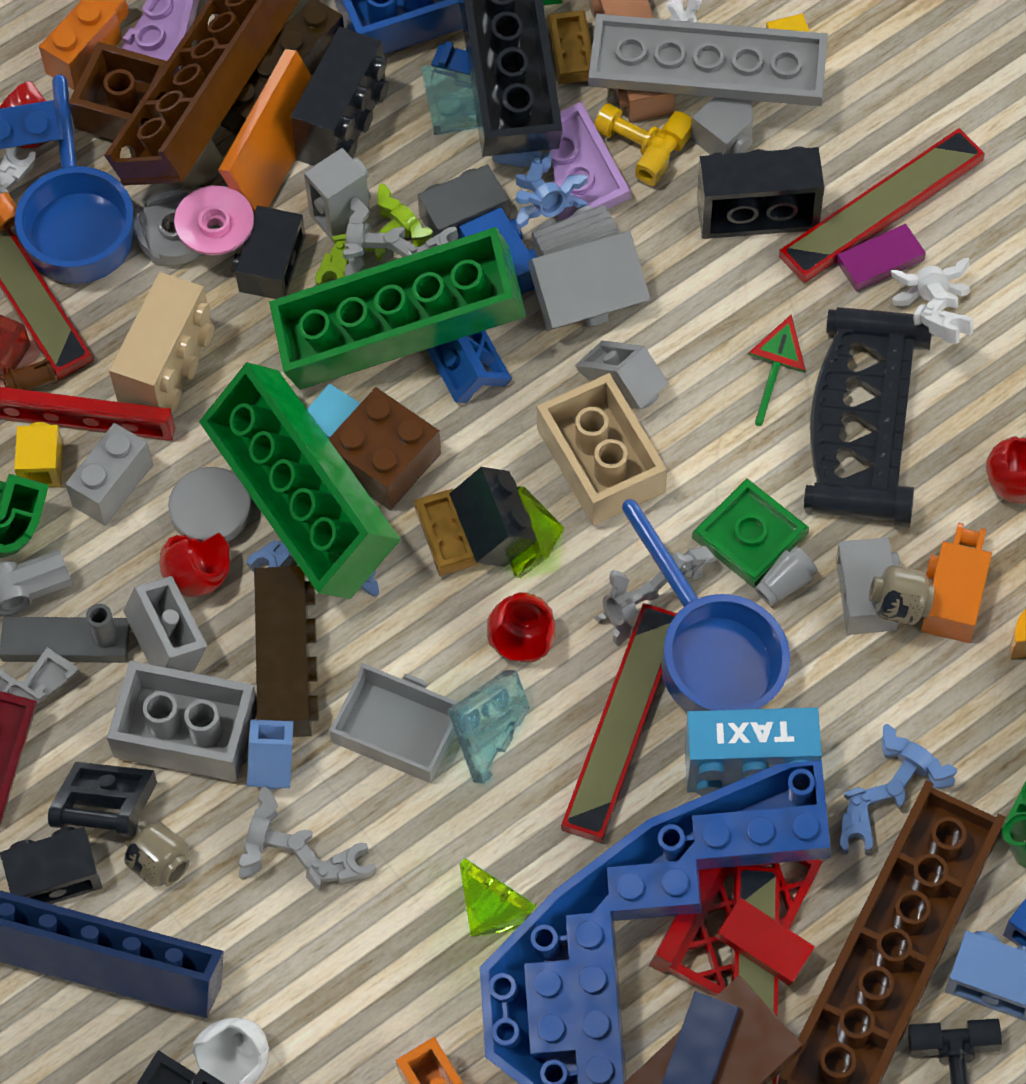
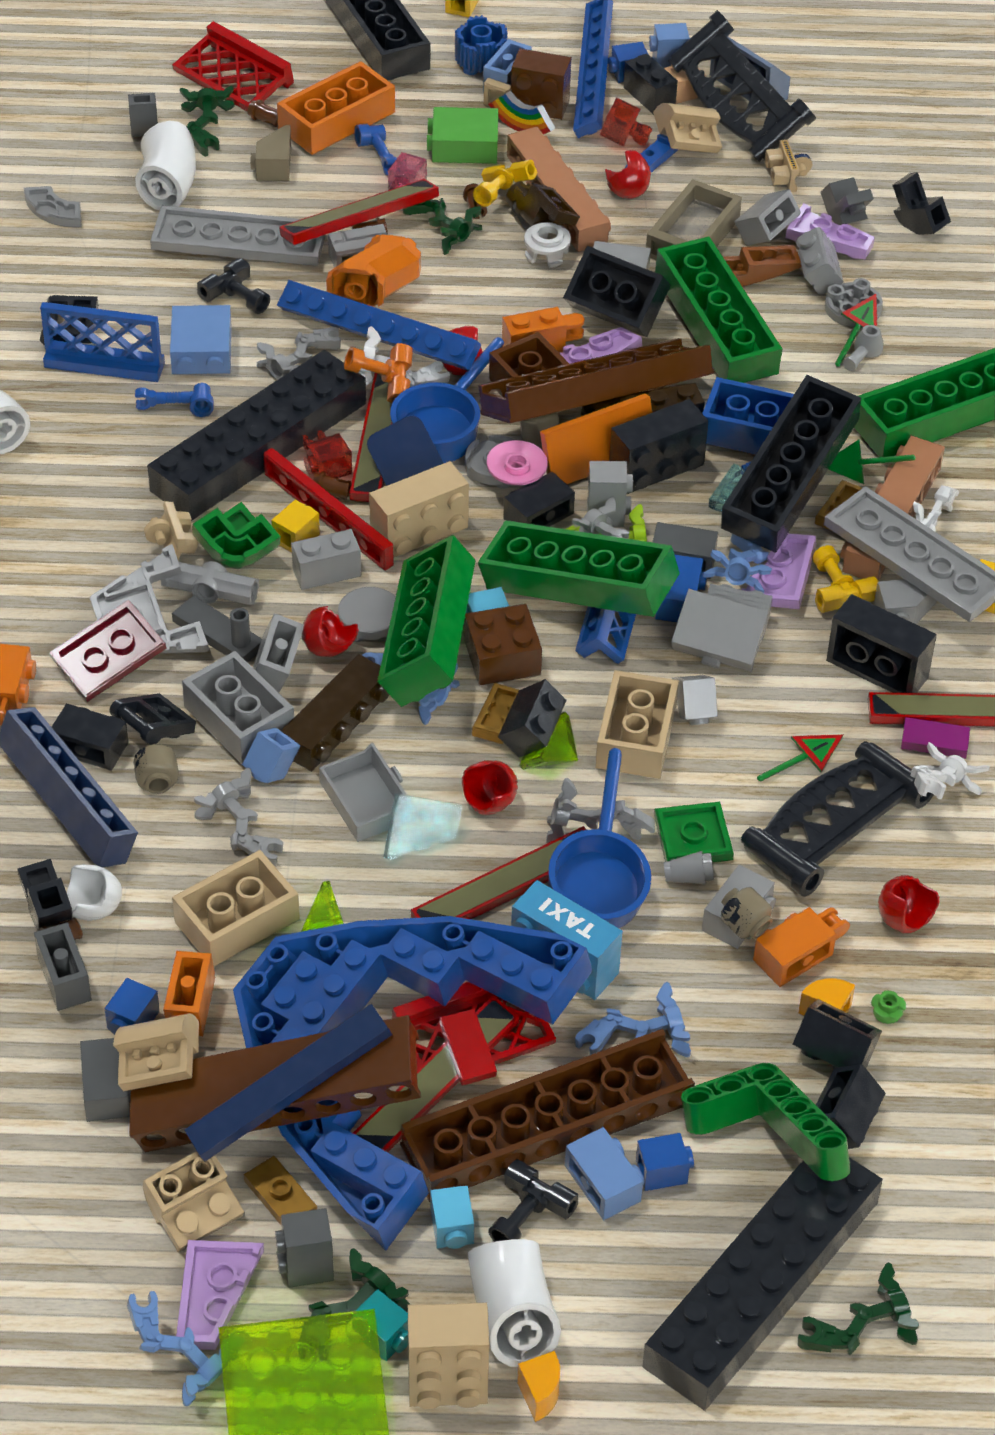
camera: 35 degrees right, 15 degrees down
none -> tan brick [172,850,300,966]
none -> dark blue piece [367,416,444,486]

